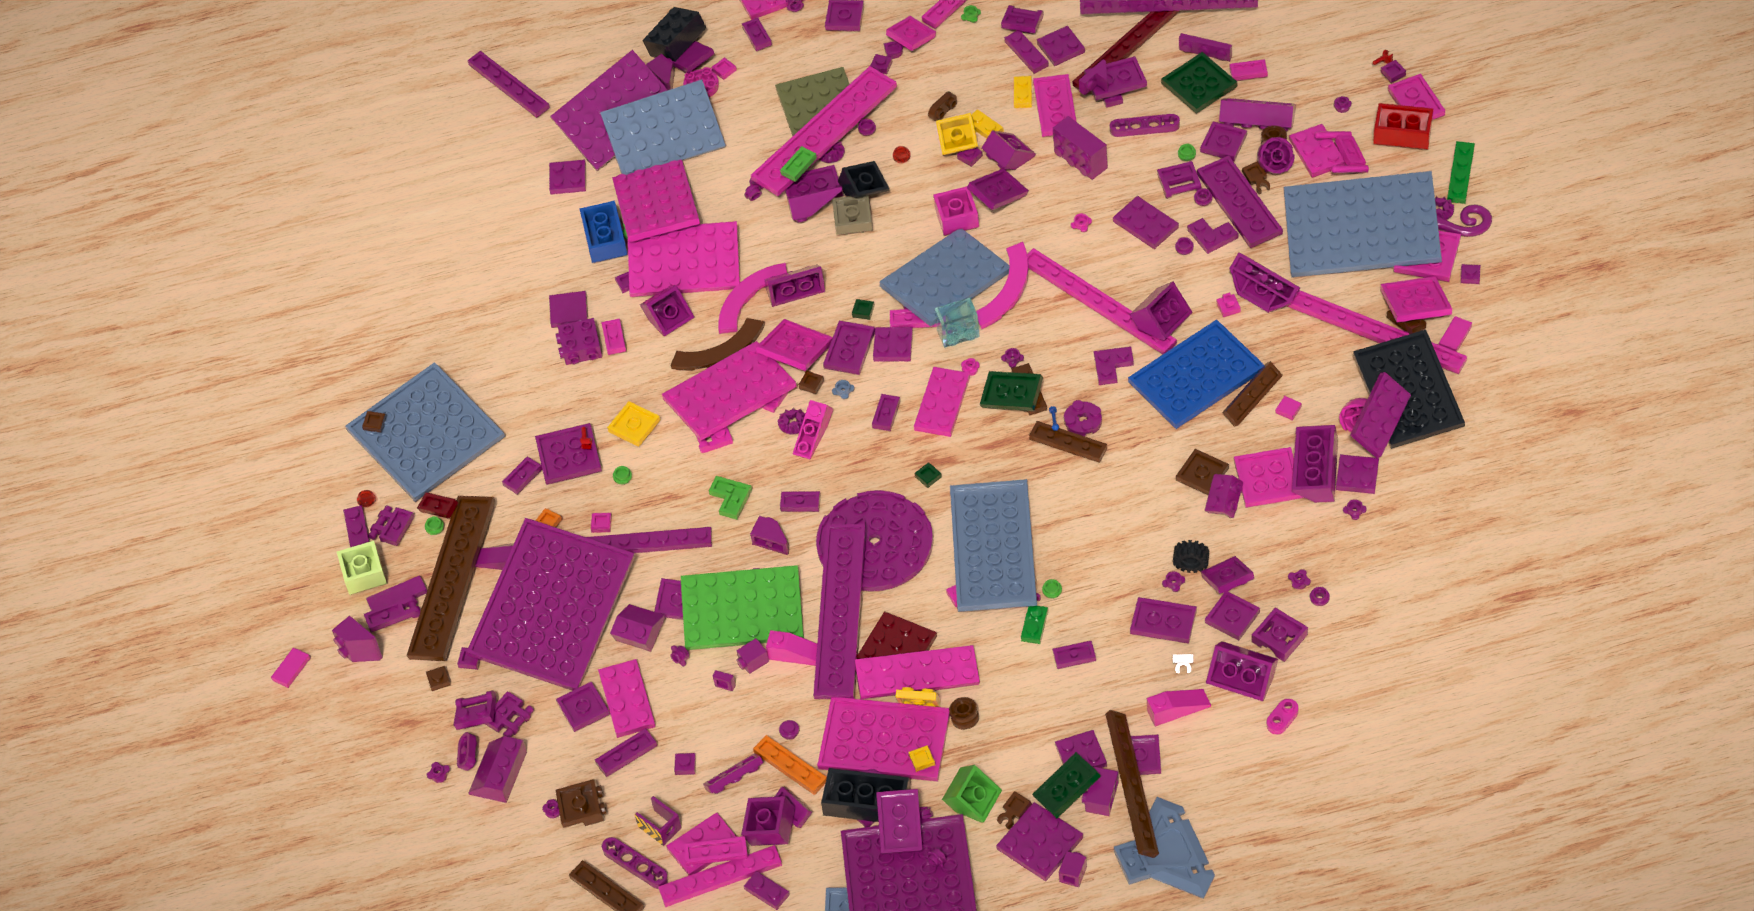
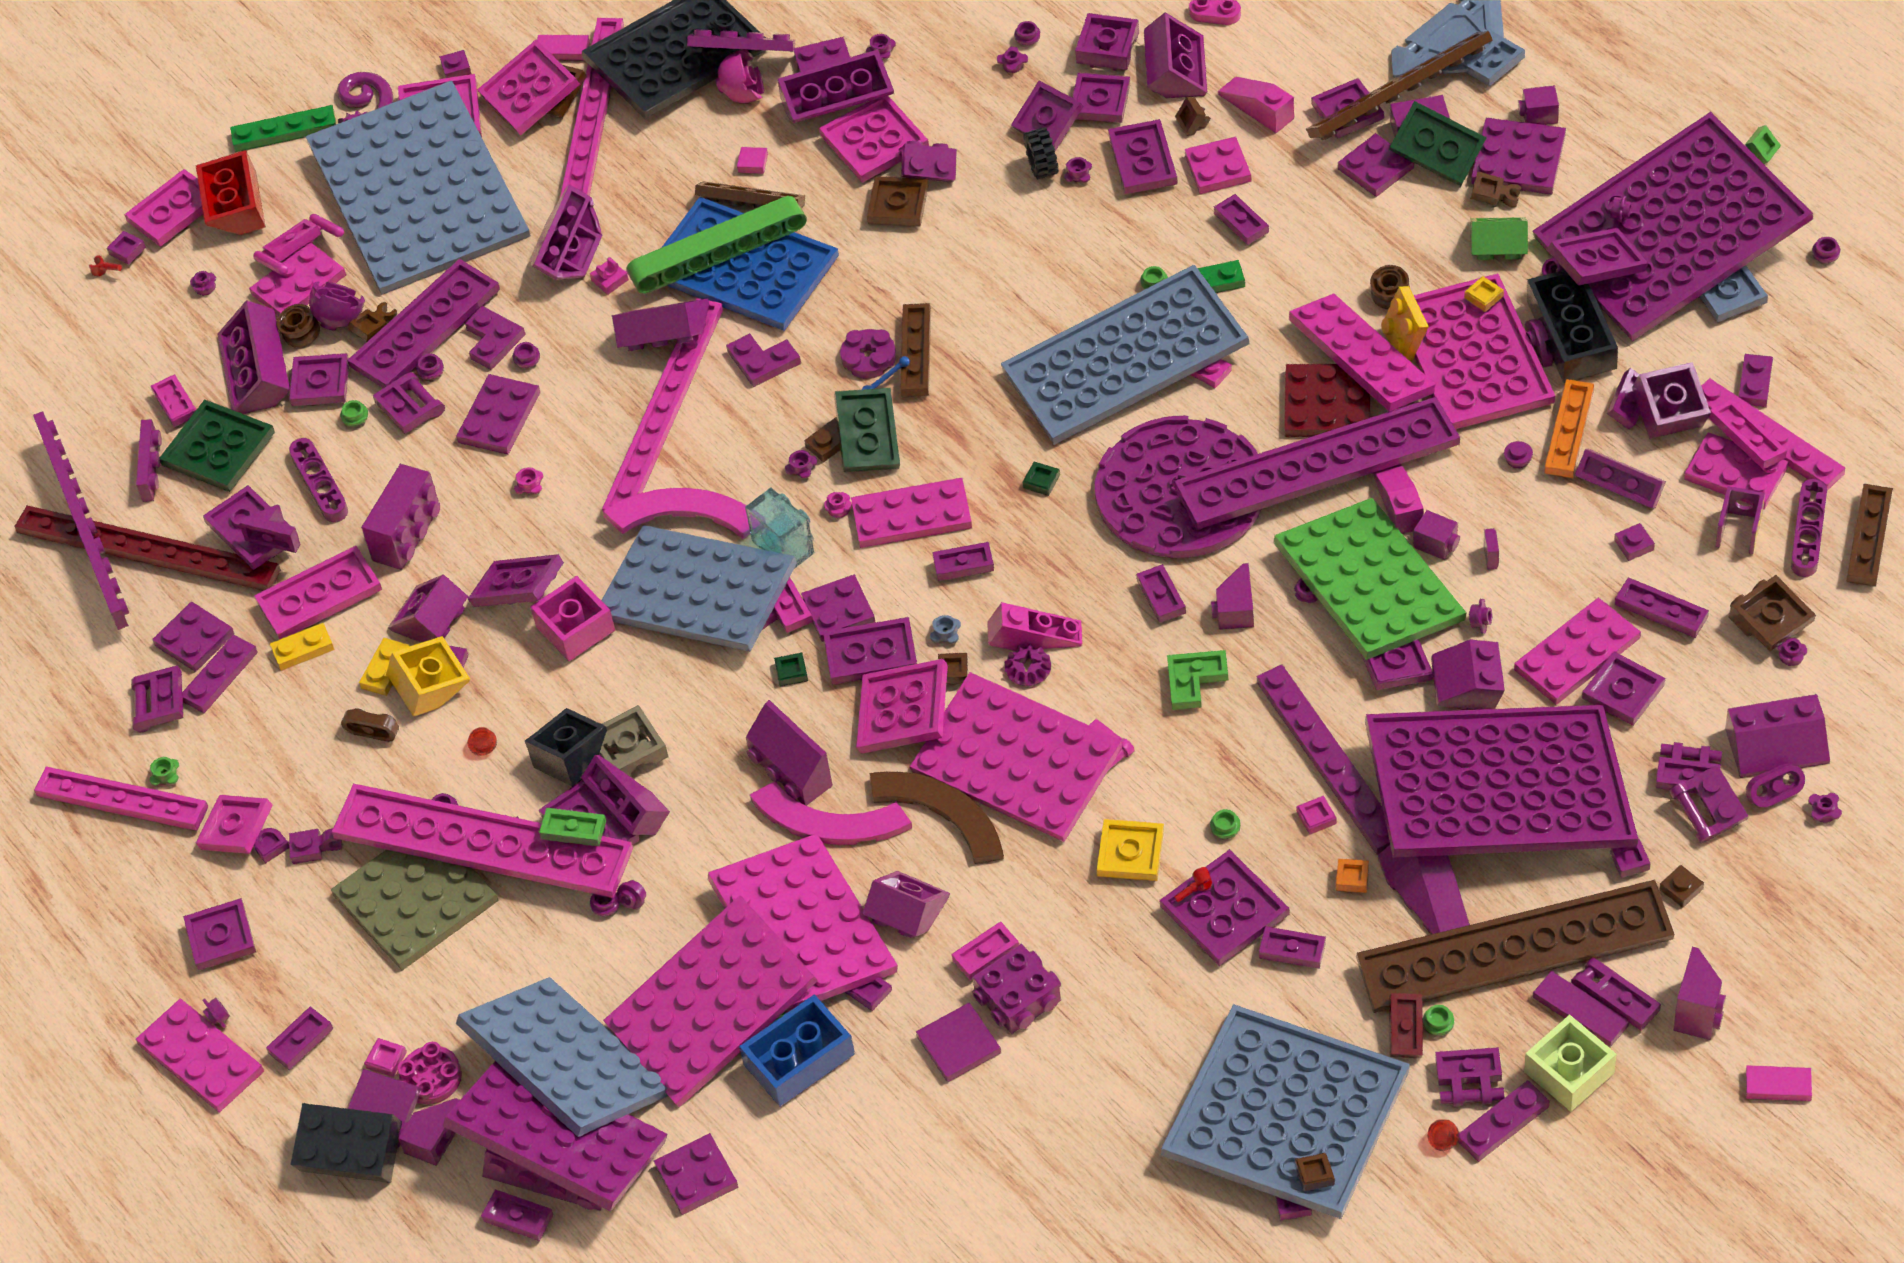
camera: 115 degrees left, 0 degrees up
none -> bright green beam [626,196,807,294]
none -> dark pink plate [1185,136,1252,194]

